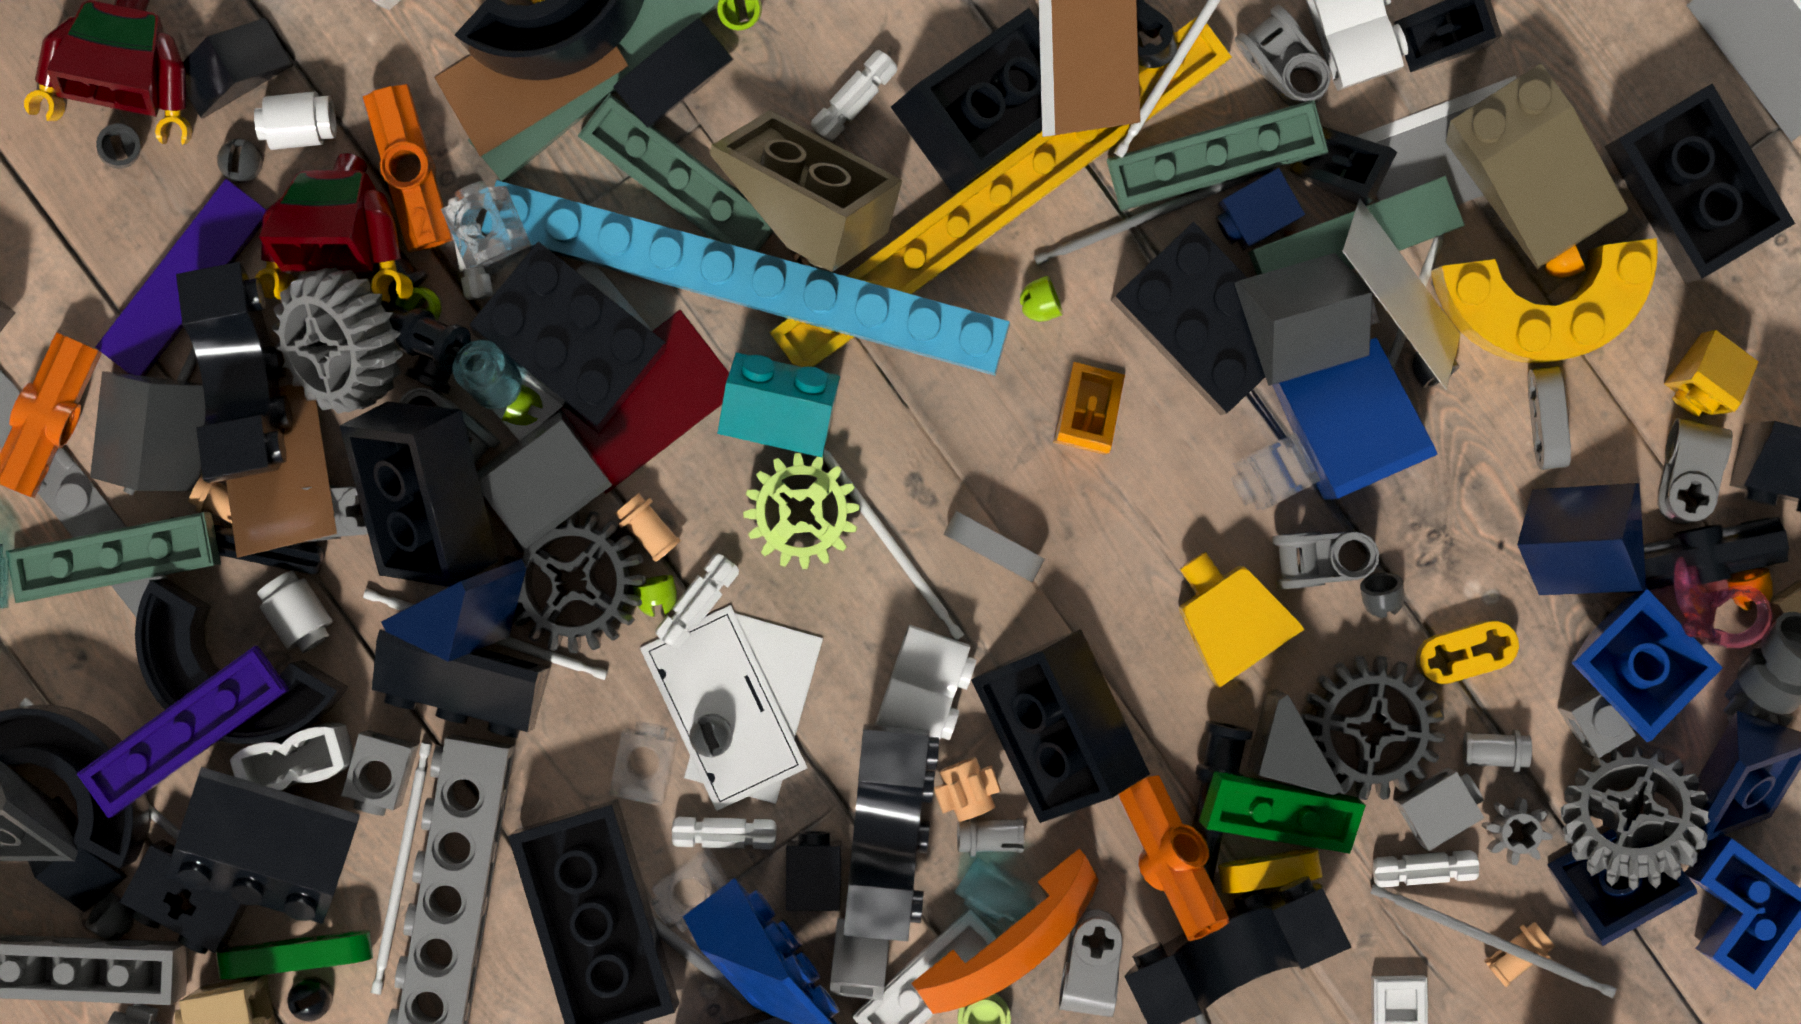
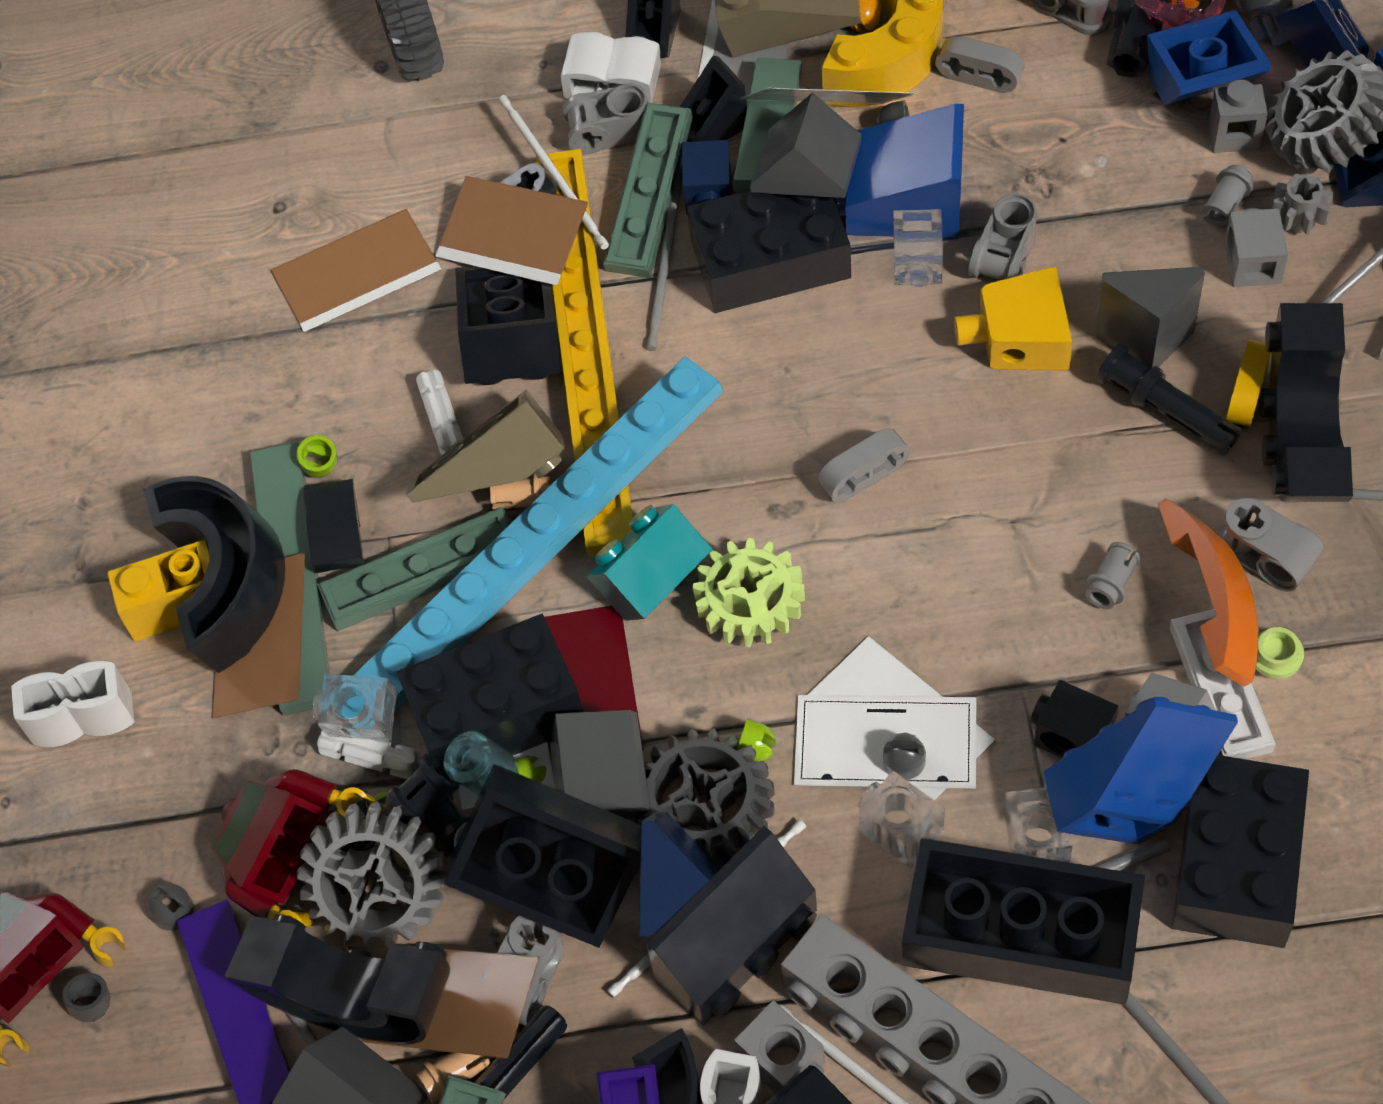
camera: 50 degrees left, 30 degrees down
black slope [183,18,294,119] -> none
white brick [254,91,337,150] -> none
white brick [257,570,333,653] -> none
orange piece [363,84,454,253] -> none
light nougat pin [614,493,681,562] -> none
white axle [655,553,739,649] -> none
white axle [672,817,777,850] -> none
white piece [822,448,965,640] -> none
black brick [843,724,939,941] -> none
white brick [875,625,977,740] -> none
light nougat gear [934,757,1001,822] -> none
clear light blue brick [954,857,1037,932] -> none
black slope [971,629,1150,823] -> none
lime hinge [1020,275,1063,322] -> none
light orange slope [1053,362,1125,455] -> none
orange piece [1118,775,1230,941] -> none
green plate [1199,771,1366,854] -> none
dark grey gear [1300,655,1445,800] -> none
dark grey hinge [1360,572,1405,619] -> none
white axle [1373,850,1479,887] -> none
yellow beam [1415,620,1519,684] -> none
dark blue slope [1517,483,1646,596] -> none

